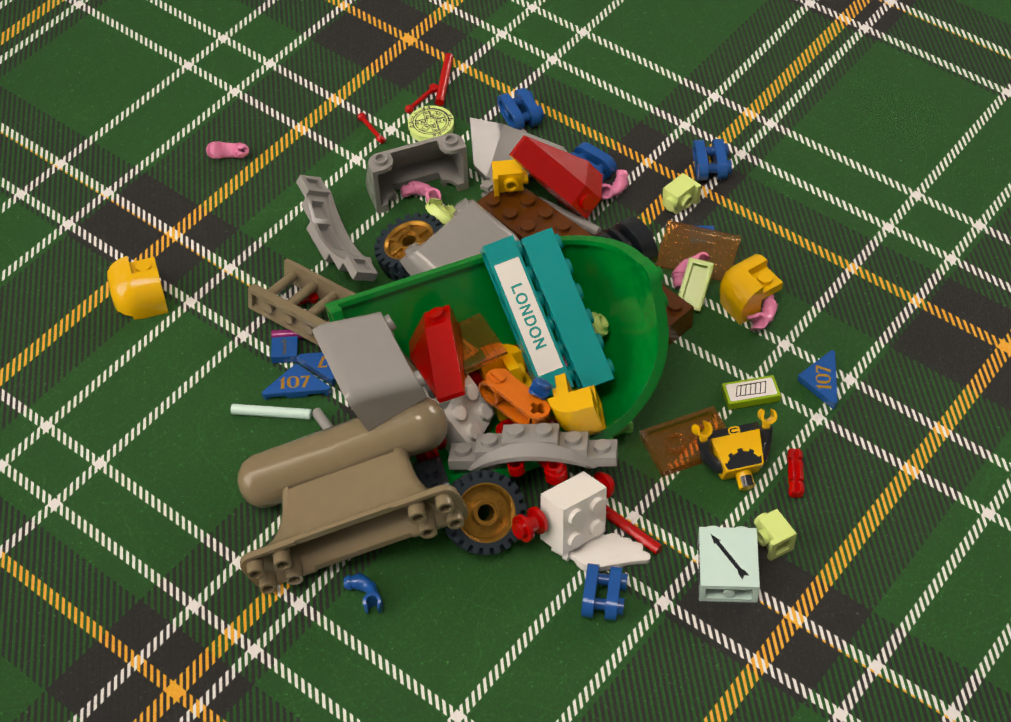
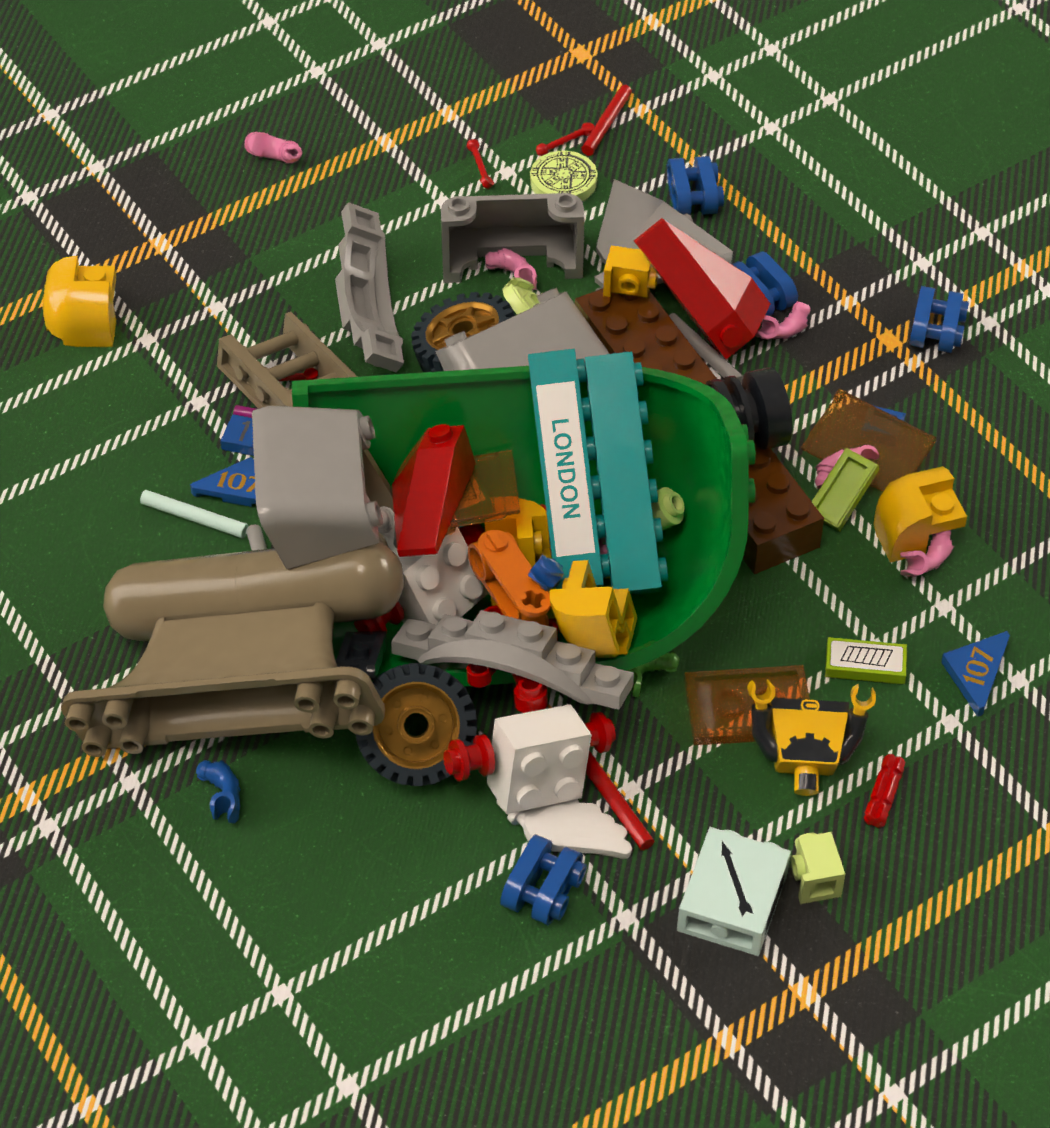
camera: 15 degrees right, 0 degrees up
yellowish green brick [662,173,701,215] -> none

